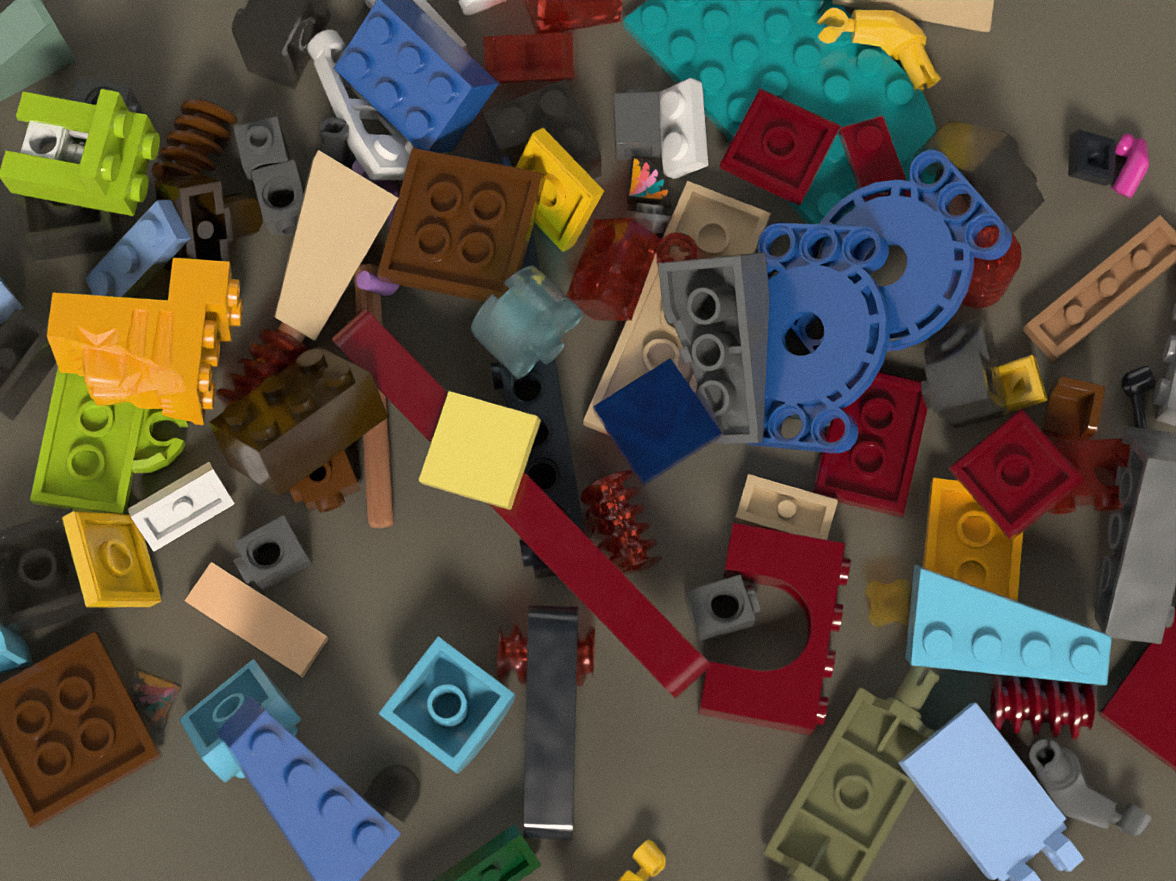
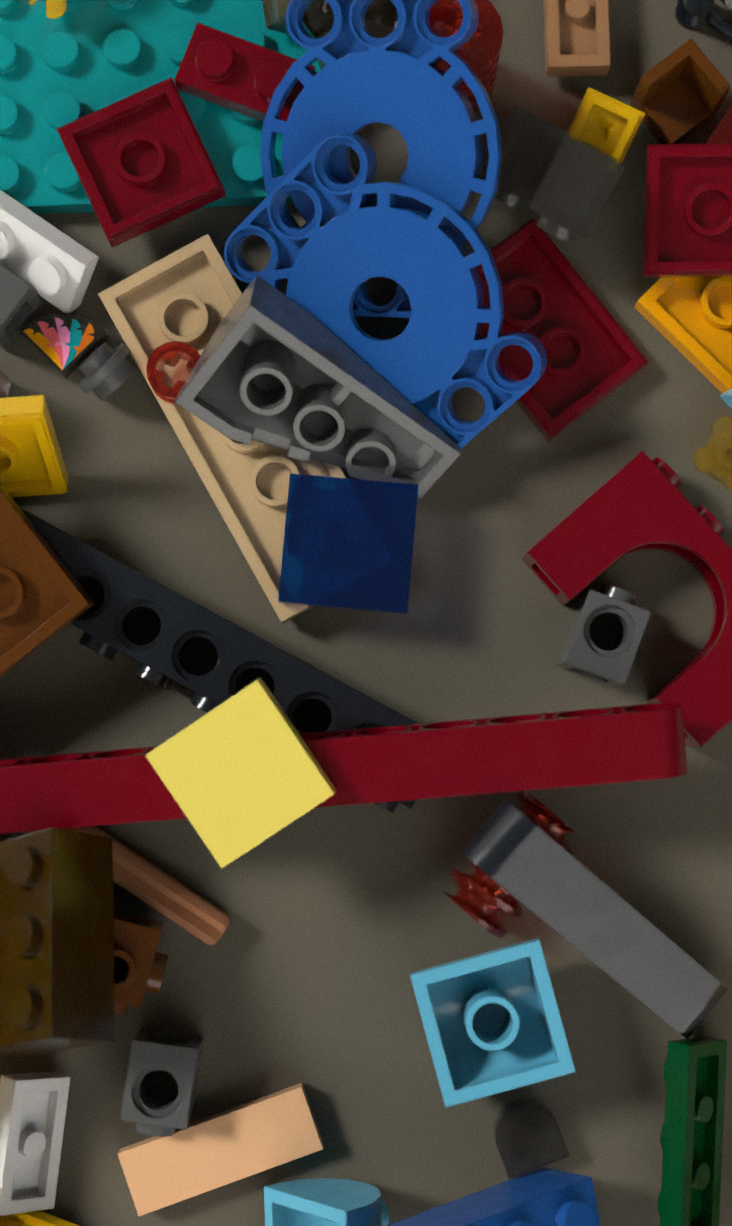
camera: 55 degrees left, 10 degrees up
clear light blue brick [471,266,584,379] -> none
clear red brick [564,218,661,321] -> none
clear red piece [580,470,663,574] -> none
tan plate [735,474,838,540] -> none

